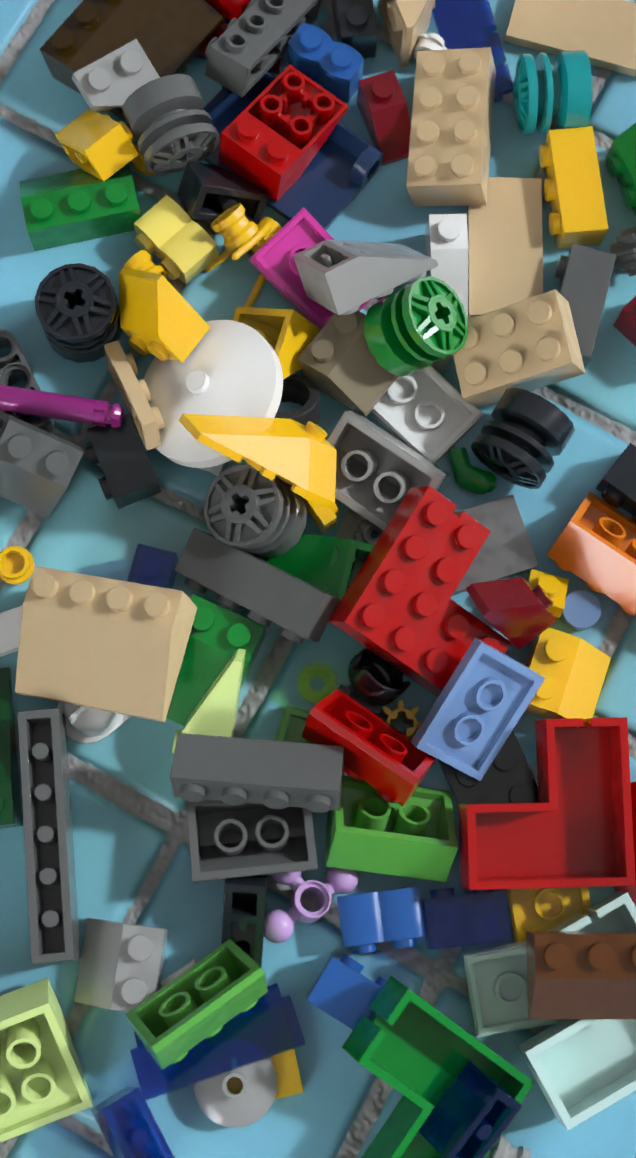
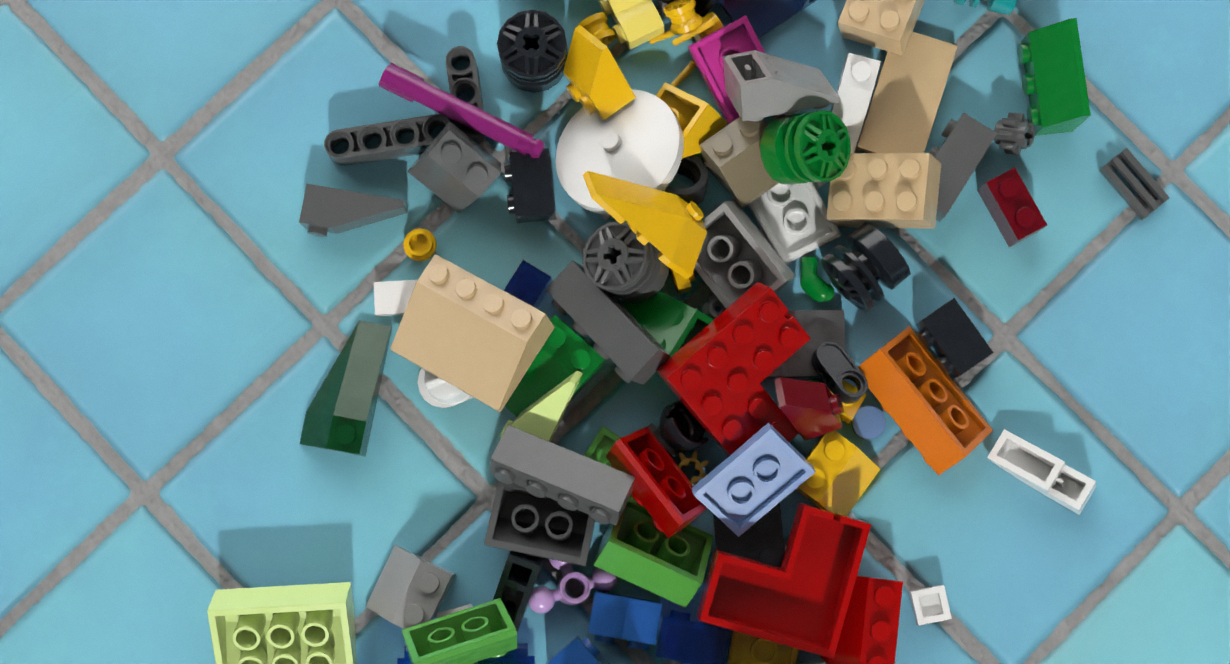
camera: 25 degrees right, 5 degrees up
dark grey brick [17,708,81,964] -> none
tan plate [104,340,164,451] -> none
clear neon green plate [298,663,337,703] -> none
yellow brick [539,126,608,249] -> none
none -> black piece [811,341,868,404]

